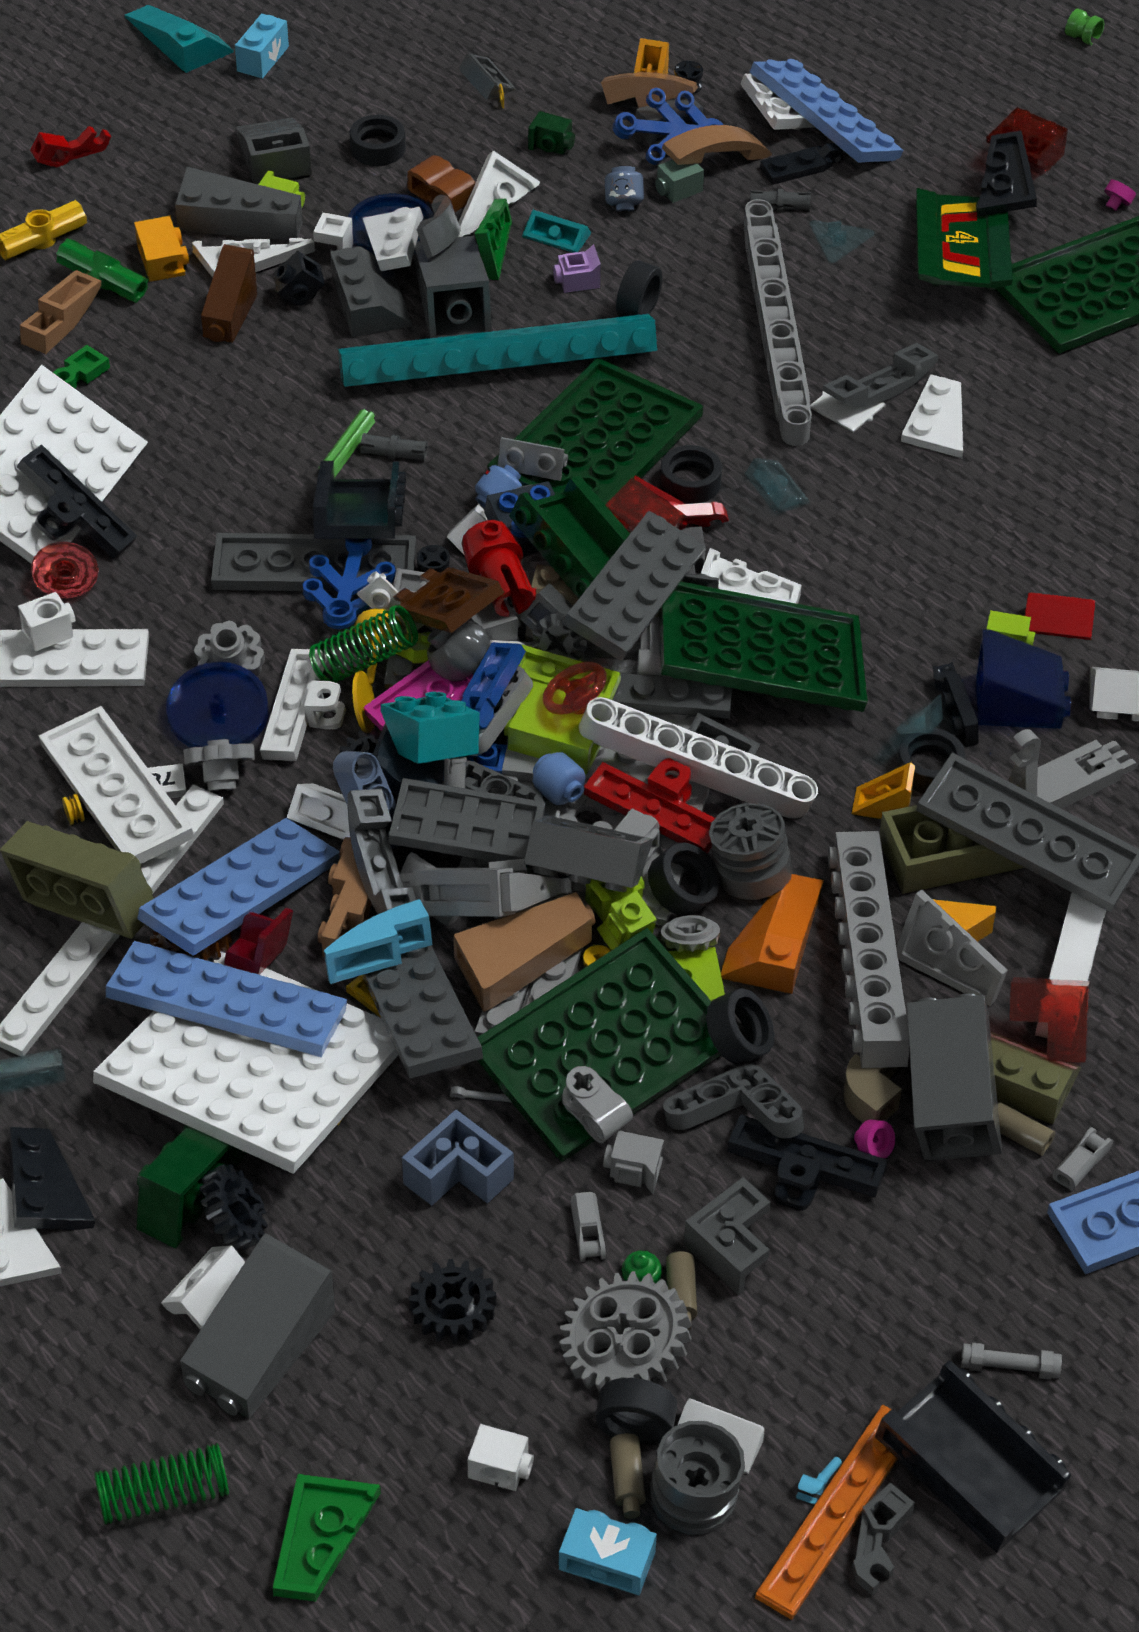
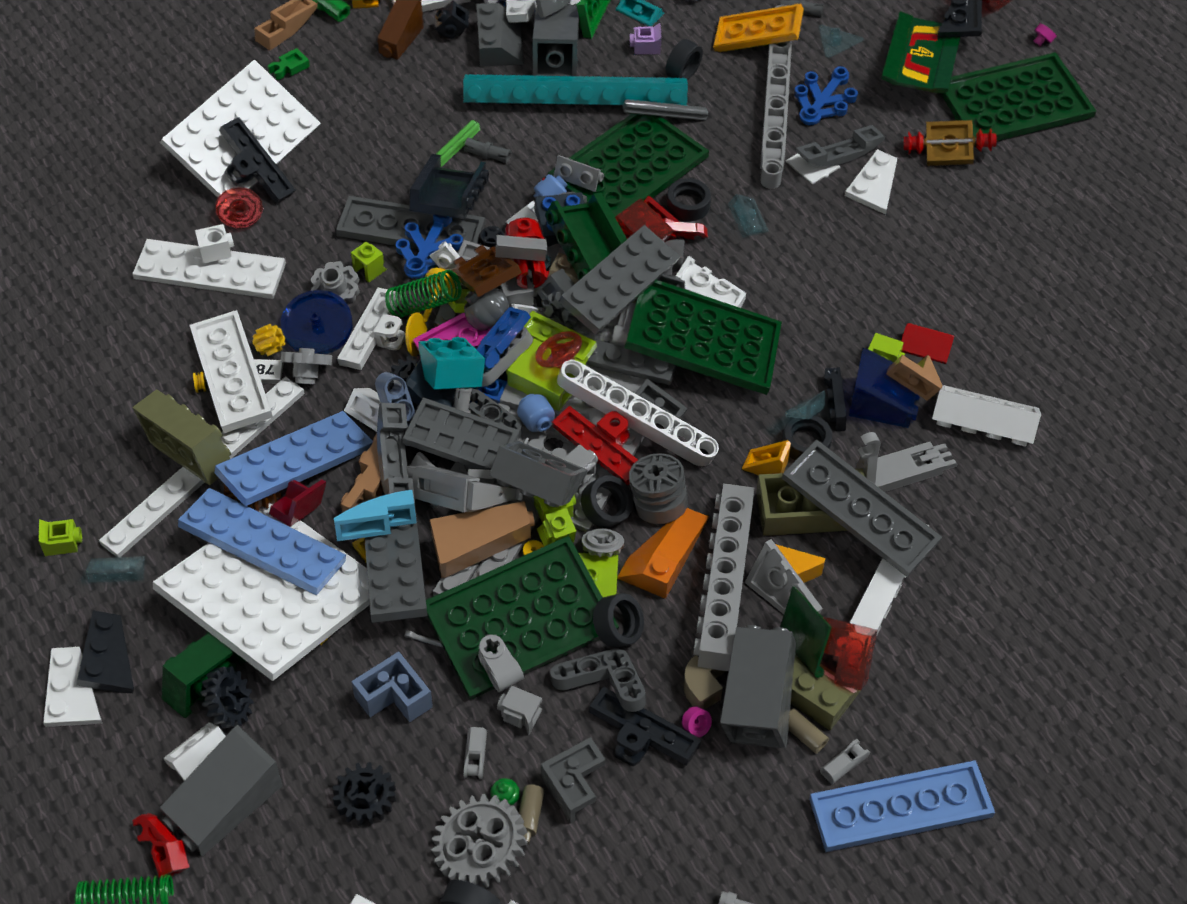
camera: 10 degrees right, 5 degrees up
none -> red piece [132,814,189,878]
none -> yellow gear [252,324,285,356]
none -> lime window [351,242,387,282]
none -> light grey slope [495,235,547,261]
none -> dark grey axle [623,100,708,121]
none -> light orange tile [713,4,804,52]
none -> dark green piece [780,586,832,678]
none -> blue plant [794,67,858,125]
none -> medium nougat slope [886,355,943,401]
none -> pearl gold plate [904,120,996,166]

